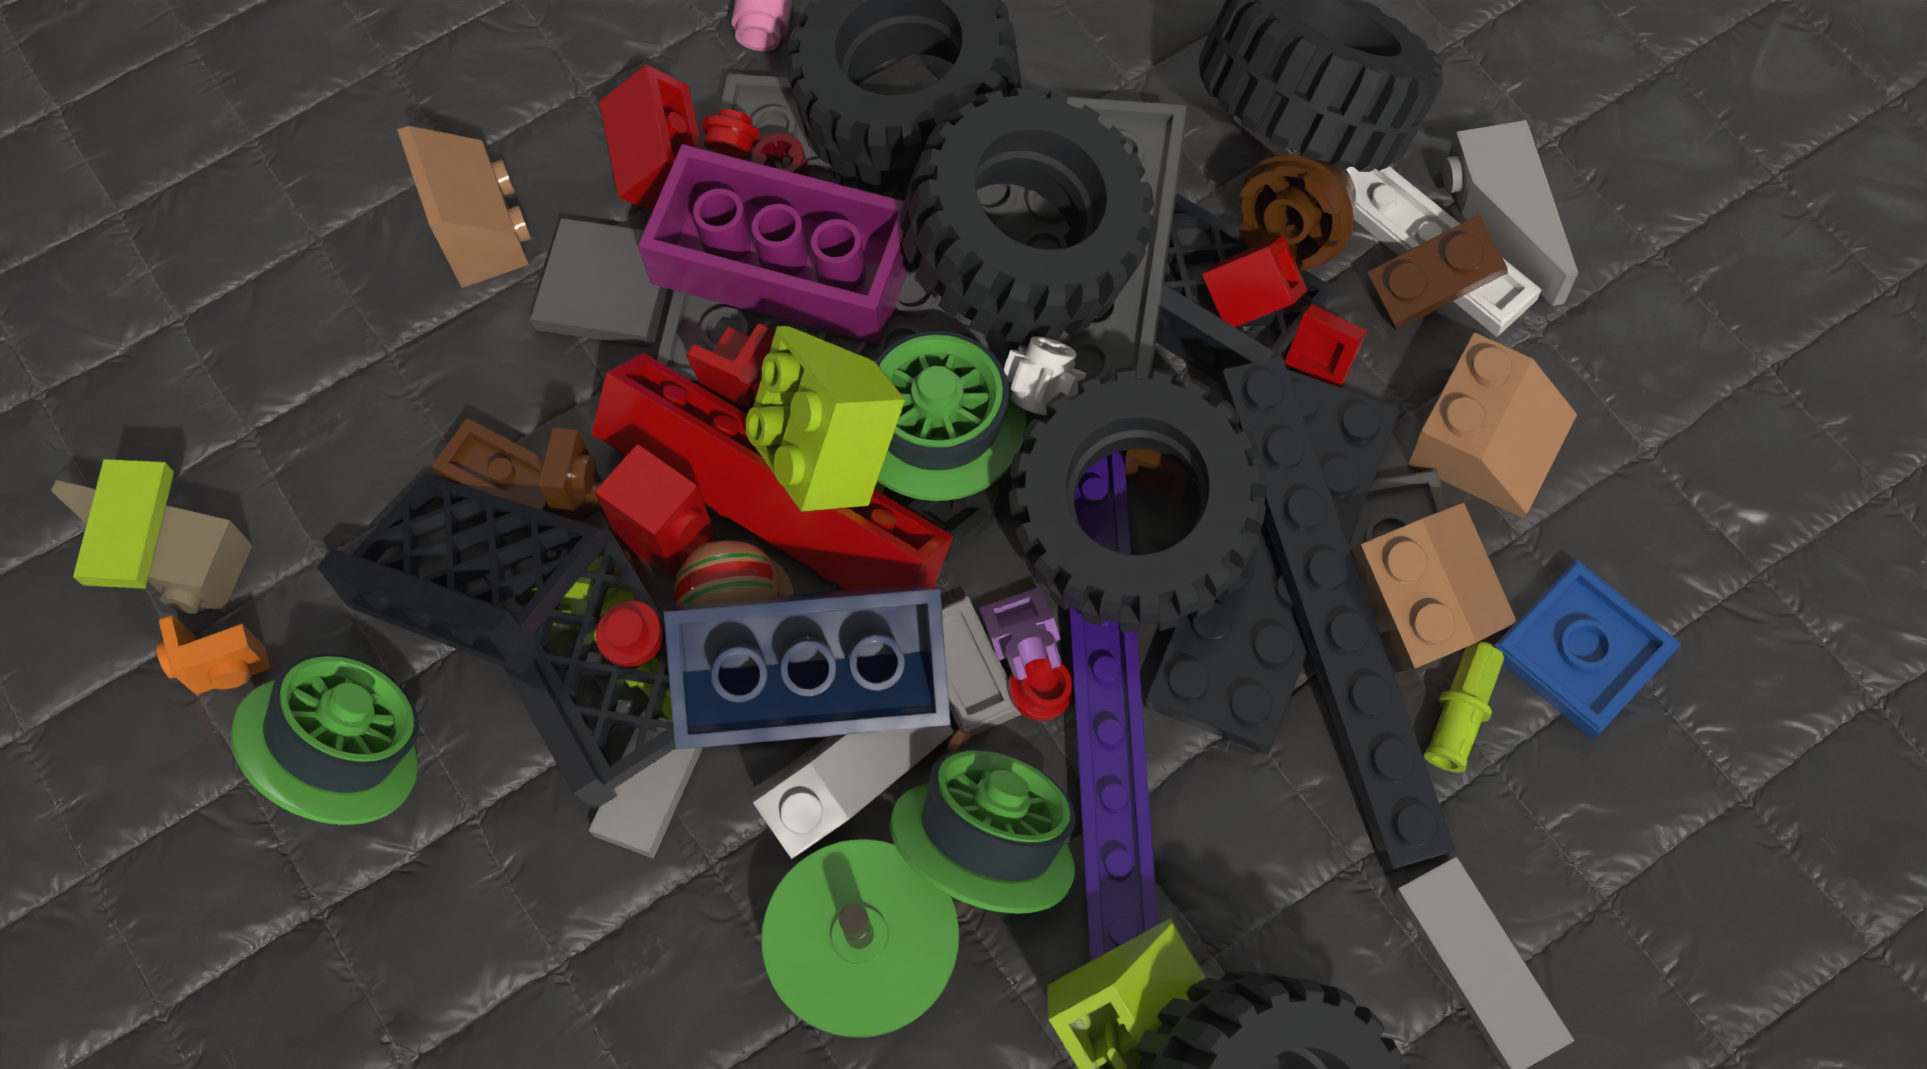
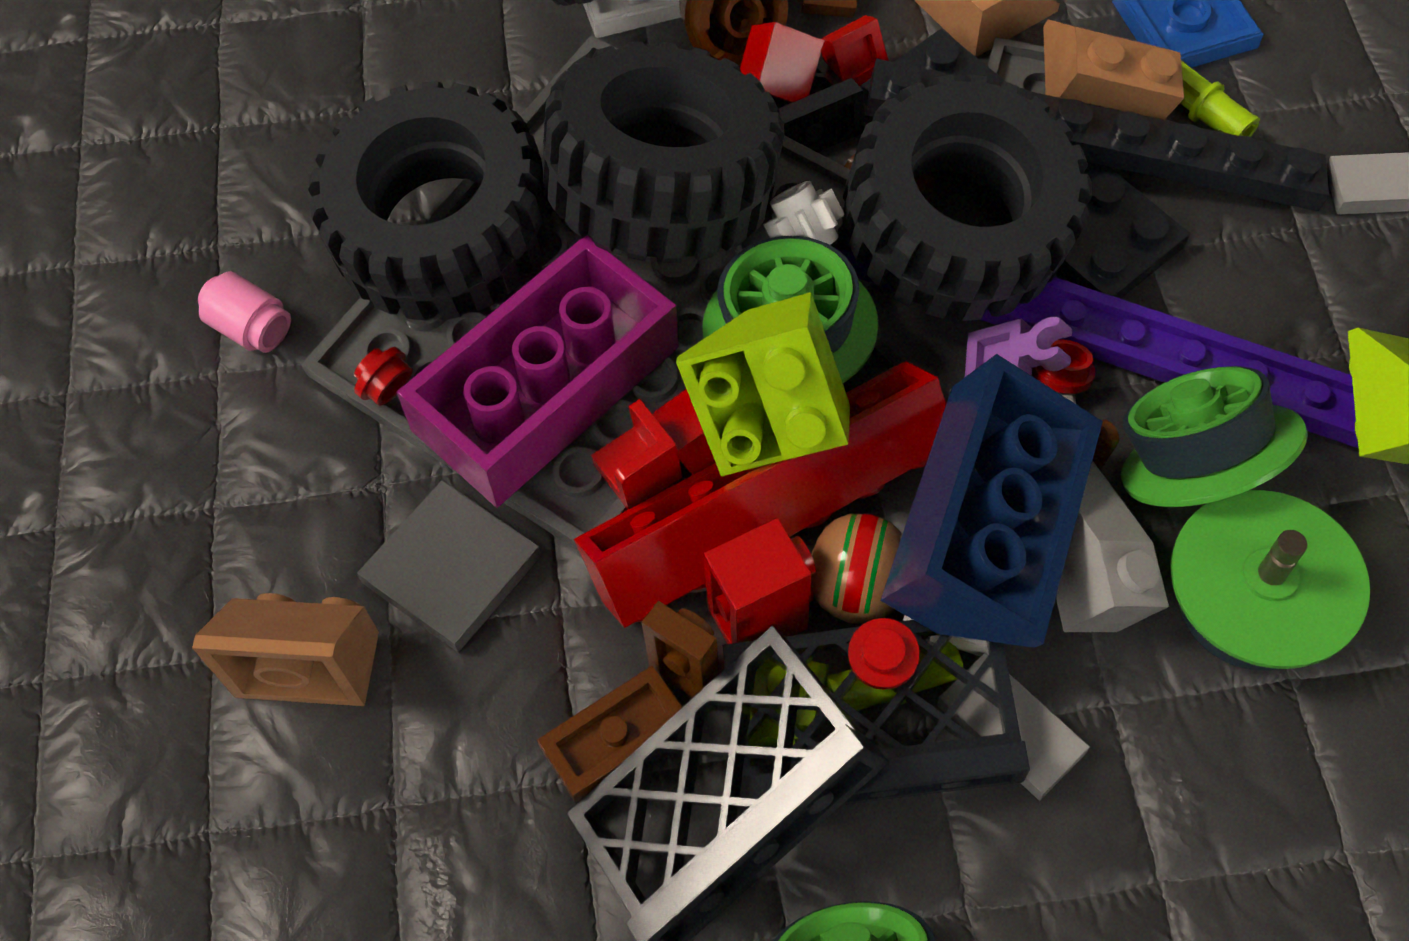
camera: 65 degrees left, 5 degrees down
red brick [599,65,703,212] -> none
dark red bush [751,133,809,176] -> none

